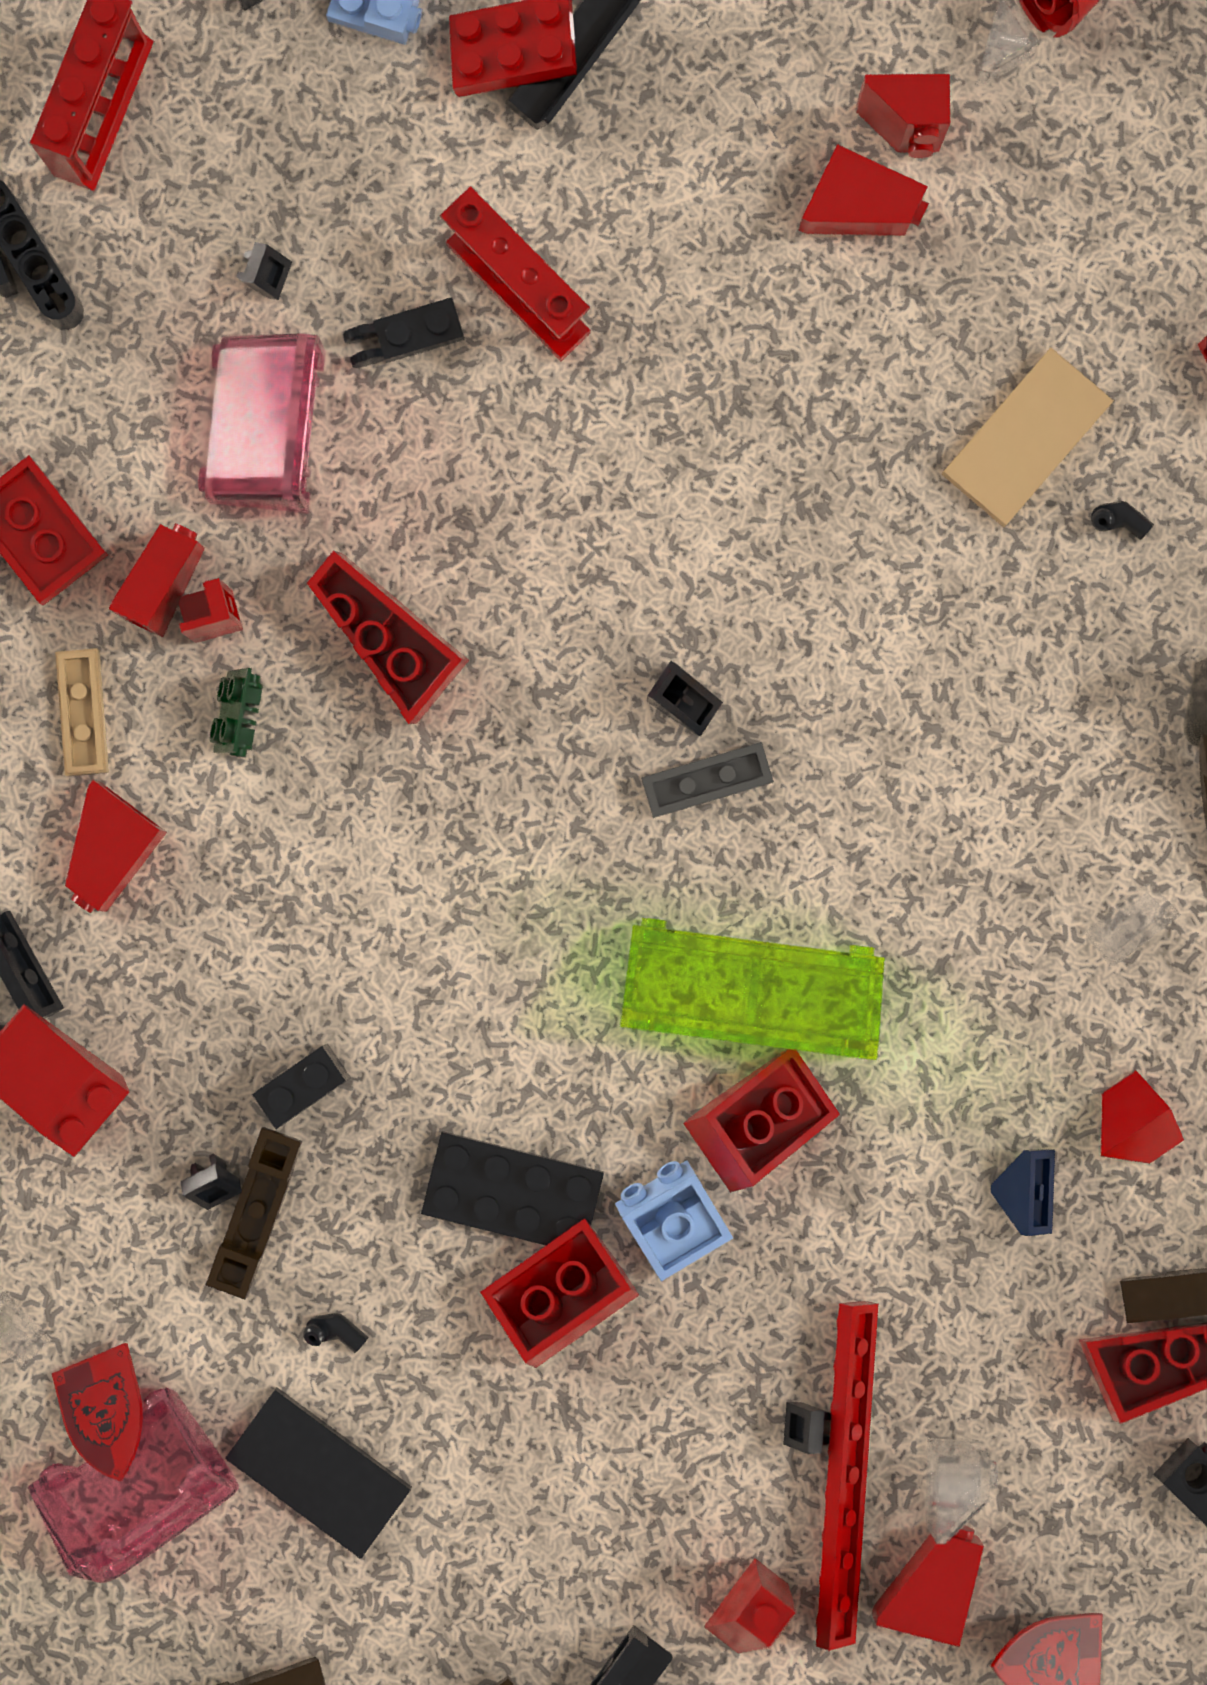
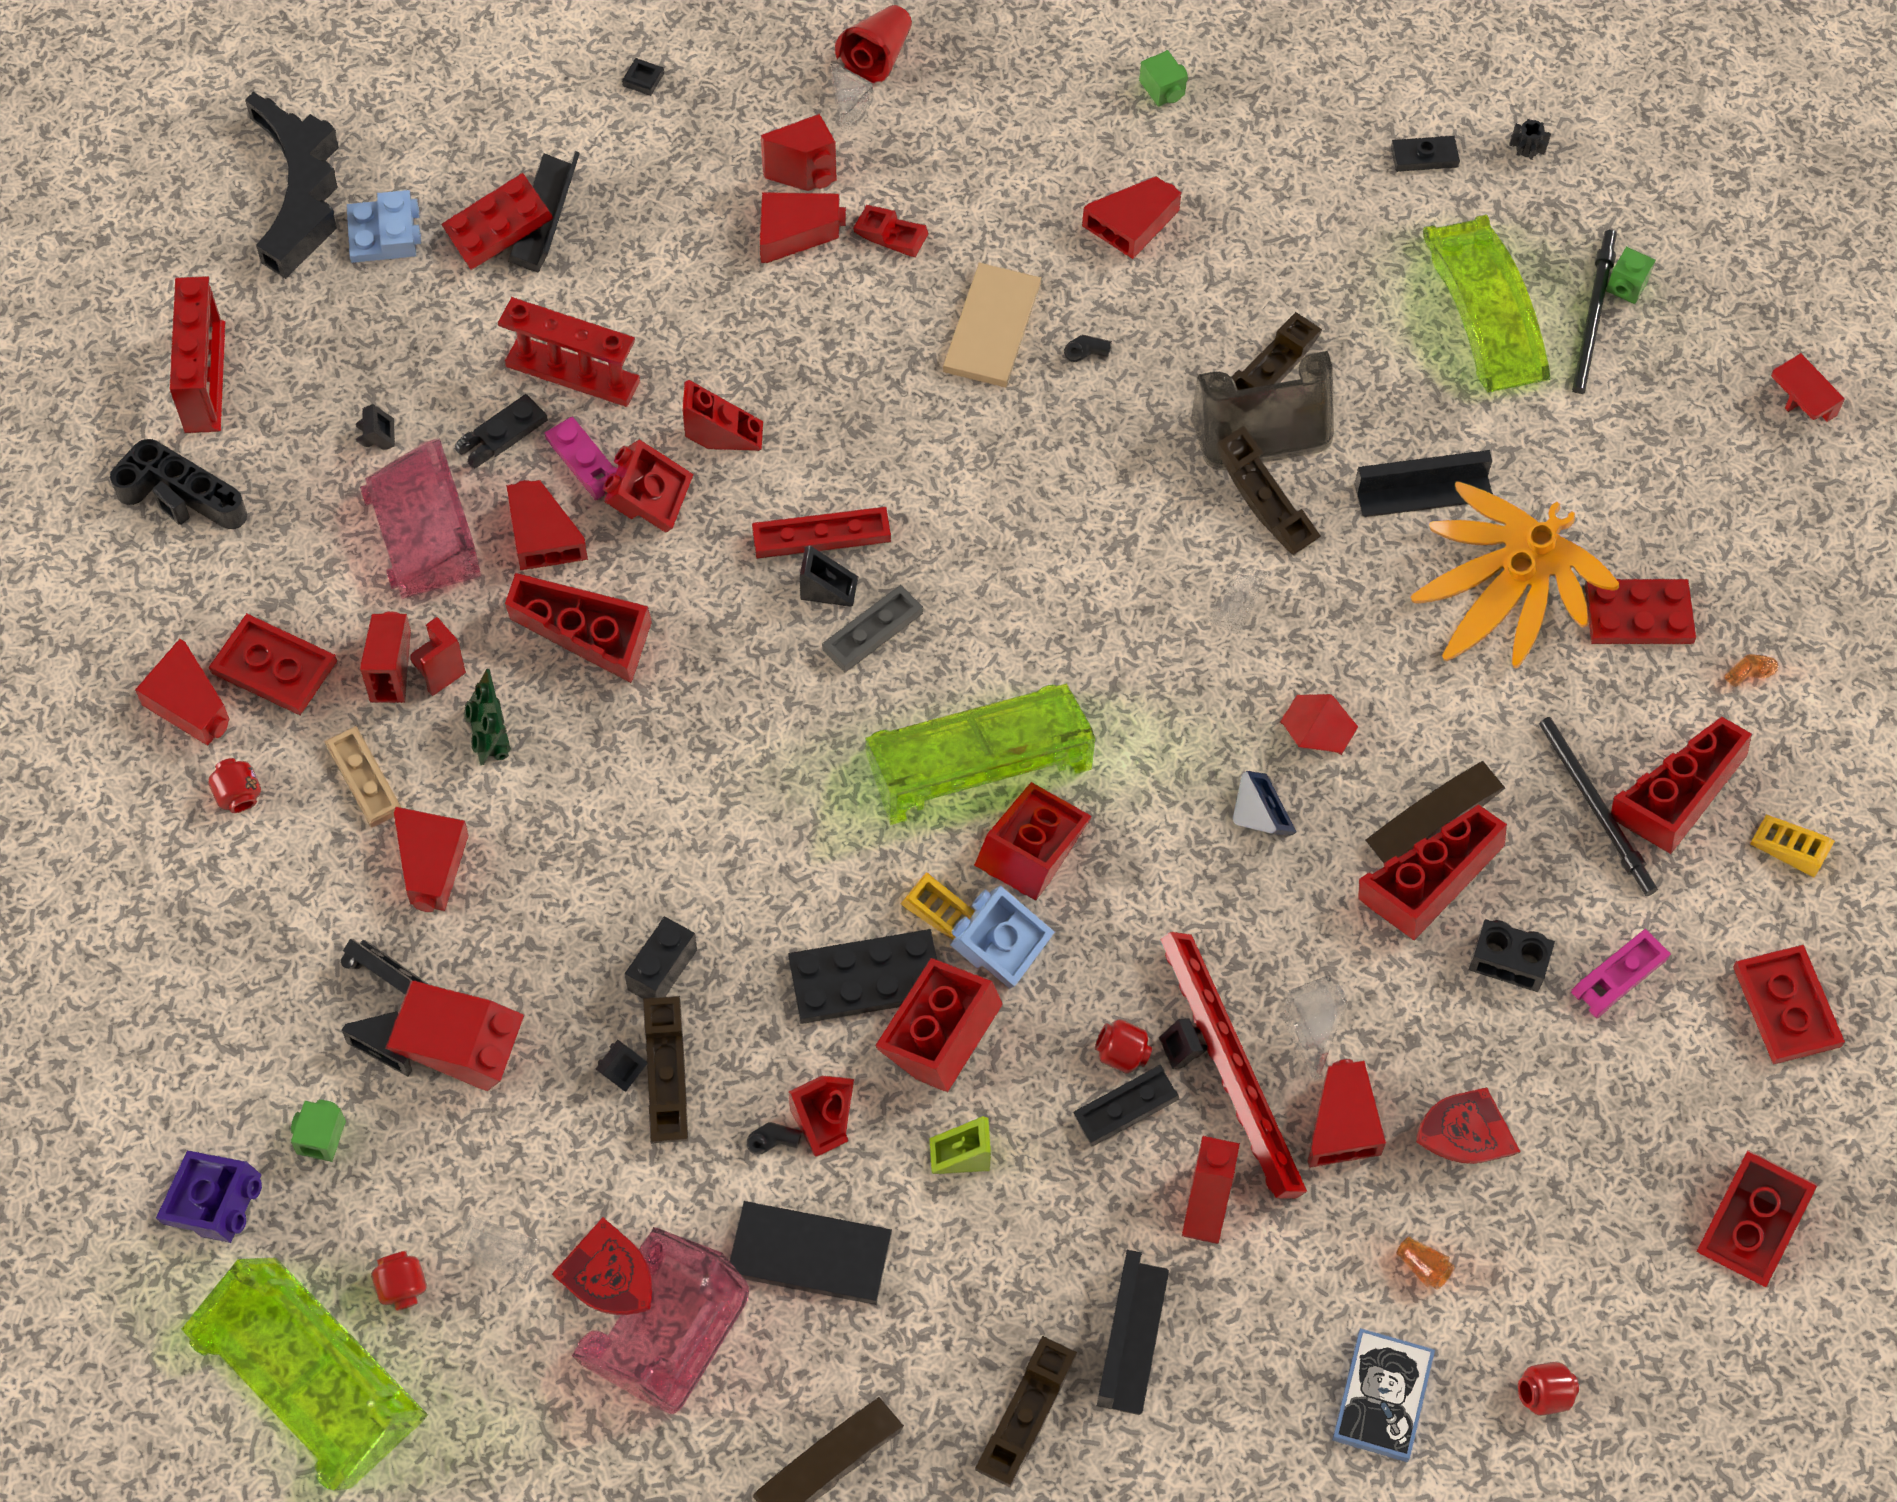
camera: 30 degrees left, 25 degrees down
none -> red slope [506,480,588,571]
none -> dark pink plate [544,416,617,501]
none -> red plate [603,439,694,533]
none -> red slope [682,380,763,451]
none -> red plate [752,507,891,559]
none -> red slope [788,1075,854,1157]
none -> red slope [853,205,929,257]
none -> yellow slope [900,872,975,940]
none -> lime slope [929,1116,991,1174]
none -> black hinge [1073,1064,1180,1147]
none -> red head [1095,1019,1152,1074]

